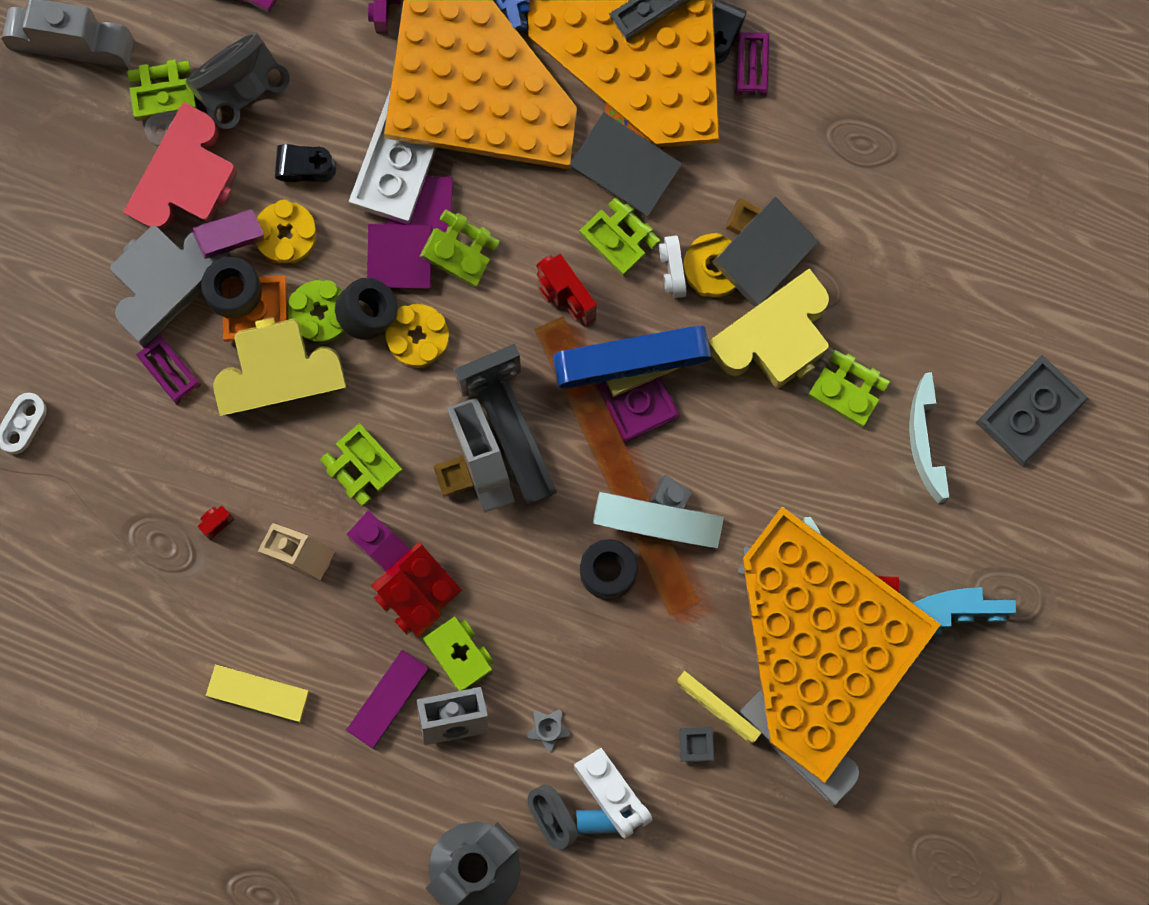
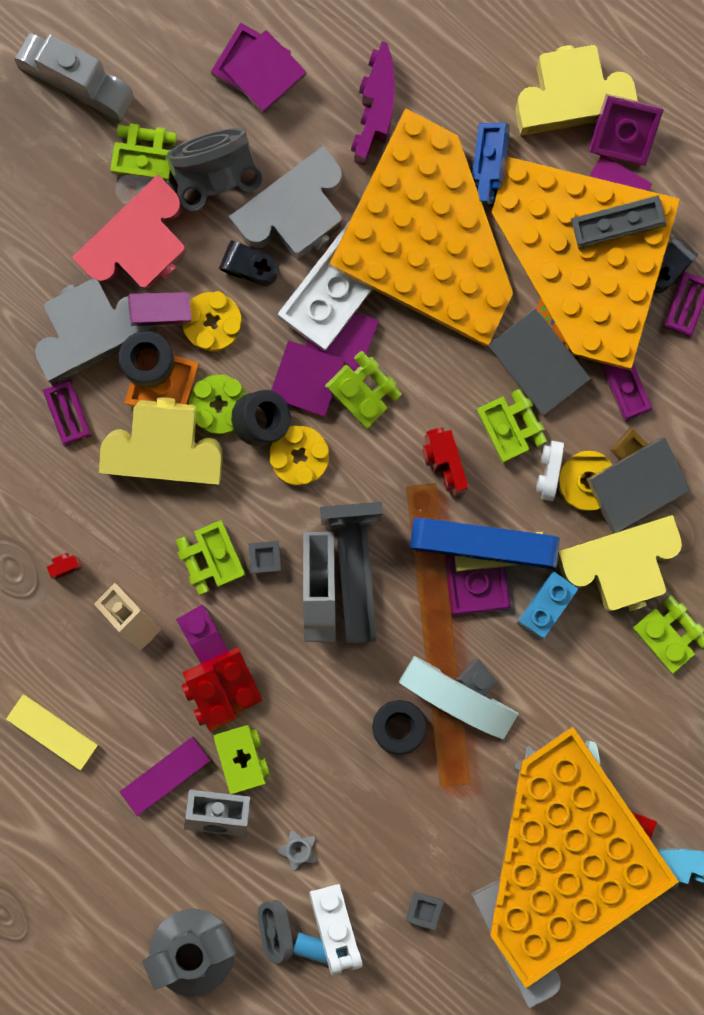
camera: 15 degrees right, 5 degrees up
pearl gold plate [433,456,474,498] -> none
light yellow tile [676,671,761,744] -> none
none -> light grey brick [229,146,342,259]
none -> dark grey plate [248,541,281,574]
none -> dark azure brick [516,571,578,640]
none -> magenta tile [600,363,653,421]

